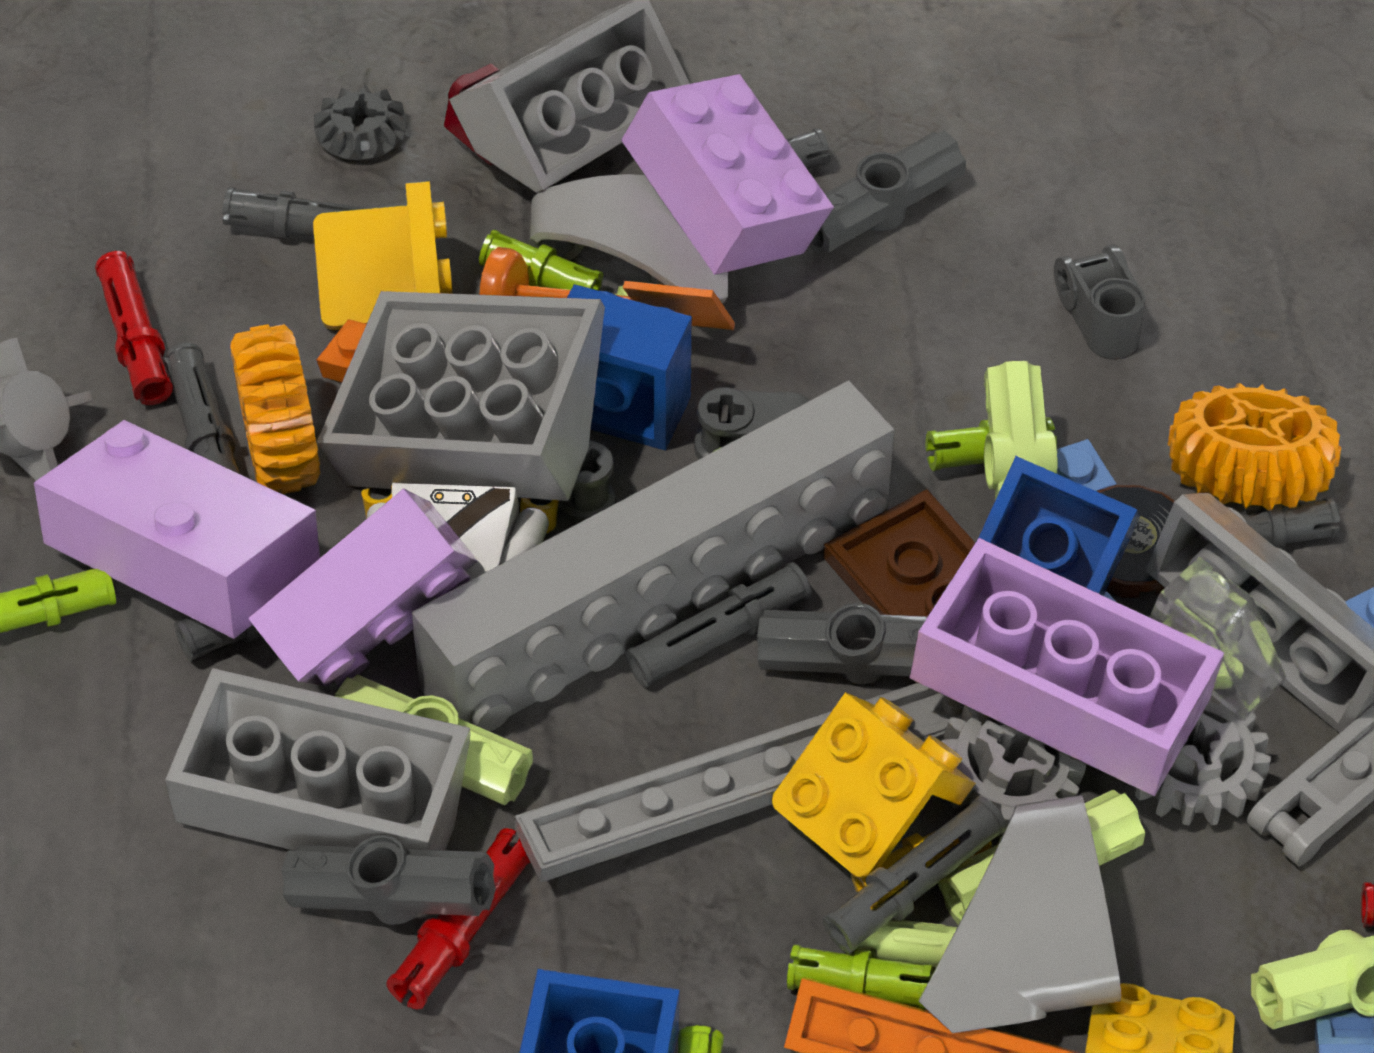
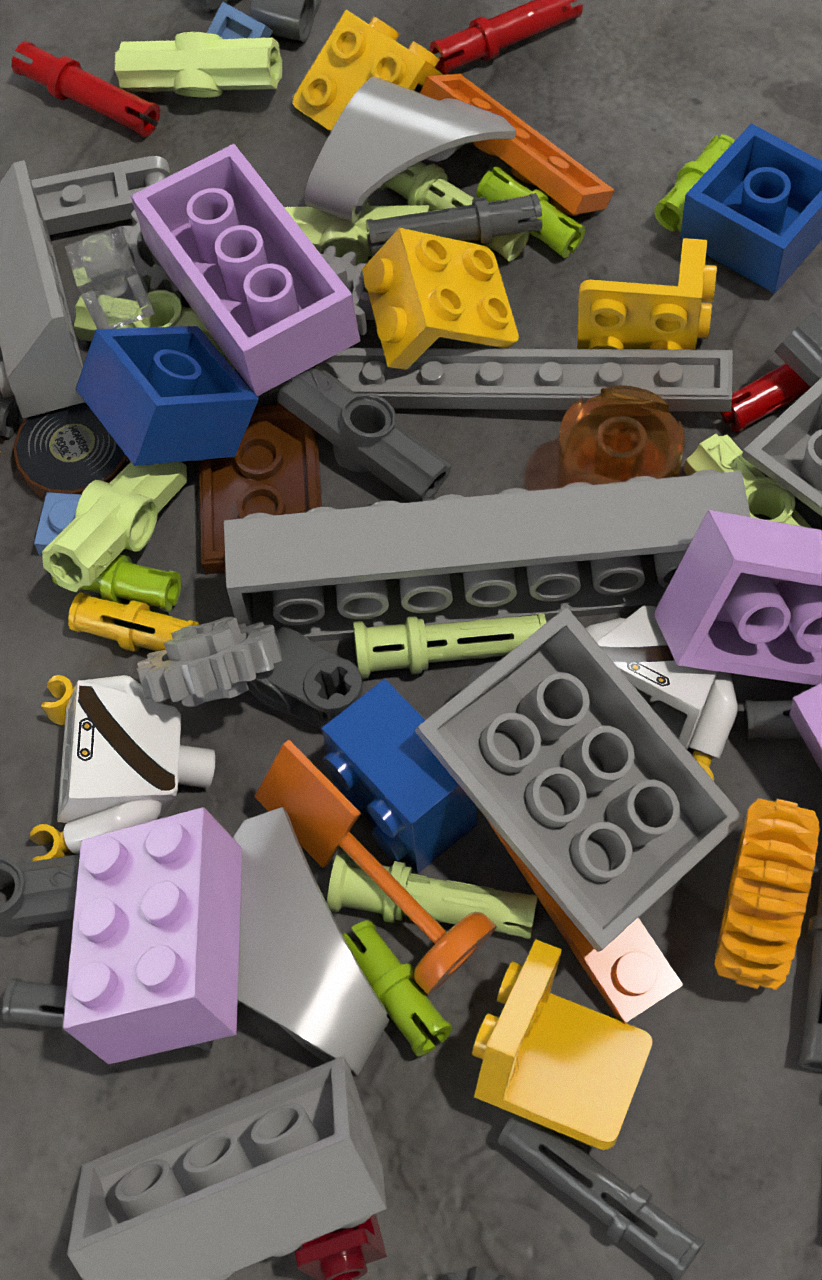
camera: 145 degrees left, 10 degrees up
none -> white torso [29,675,215,861]
none -> yellow pin [68,592,199,652]
none -> light grey gear [137,617,282,707]
none -> clear orange brick [557,385,685,488]
none -> yellow bracket [577,238,717,350]

